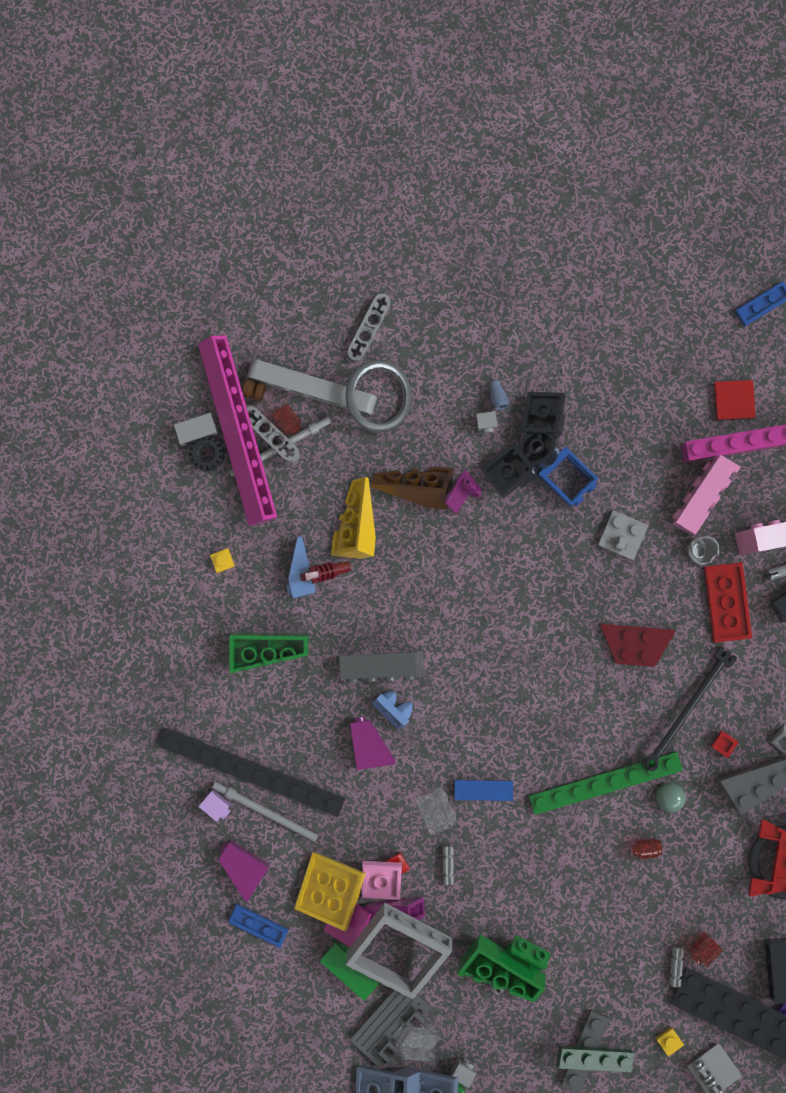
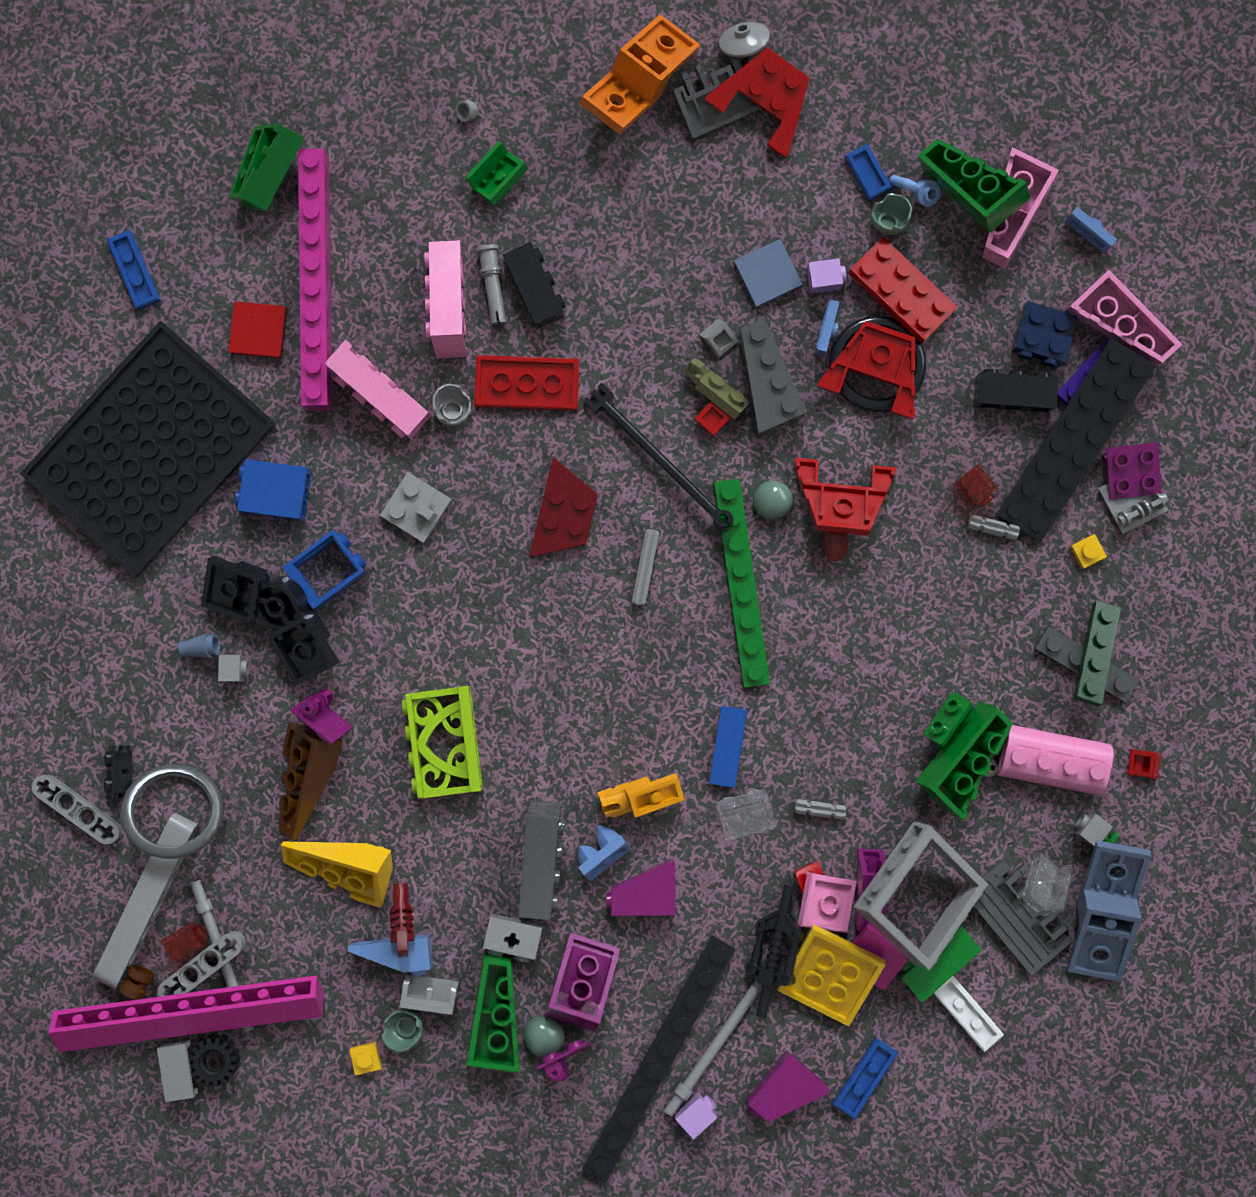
camera: 85 degrees left, 0 degrees up
none -> black plate [20,320,277,578]
none -> black hinge [104,745,133,799]
none -> blue brick [235,459,312,522]
none -> sand green hair [381,1009,423,1053]
none -> light grey hinge [399,974,459,1015]
none -> lime fence [402,686,483,799]
none -> light grey brick [483,914,543,962]
none -> sand green hair [522,1015,565,1057]
none -> magenta hinge [537,1040,593,1082]
none -> magenta slope [544,933,620,1032]
none -> light orange plate [597,773,685,818]
none -> light grey axle [632,529,659,606]
none -> olive hinge [683,358,750,419]
none -> black bar [745,884,804,1018]
none -> red wing [794,458,896,536]
none -> white tile [933,976,1004,1052]
none -> bright pink container [996,725,1113,795]
none -> magenta hinge [1102,442,1161,500]

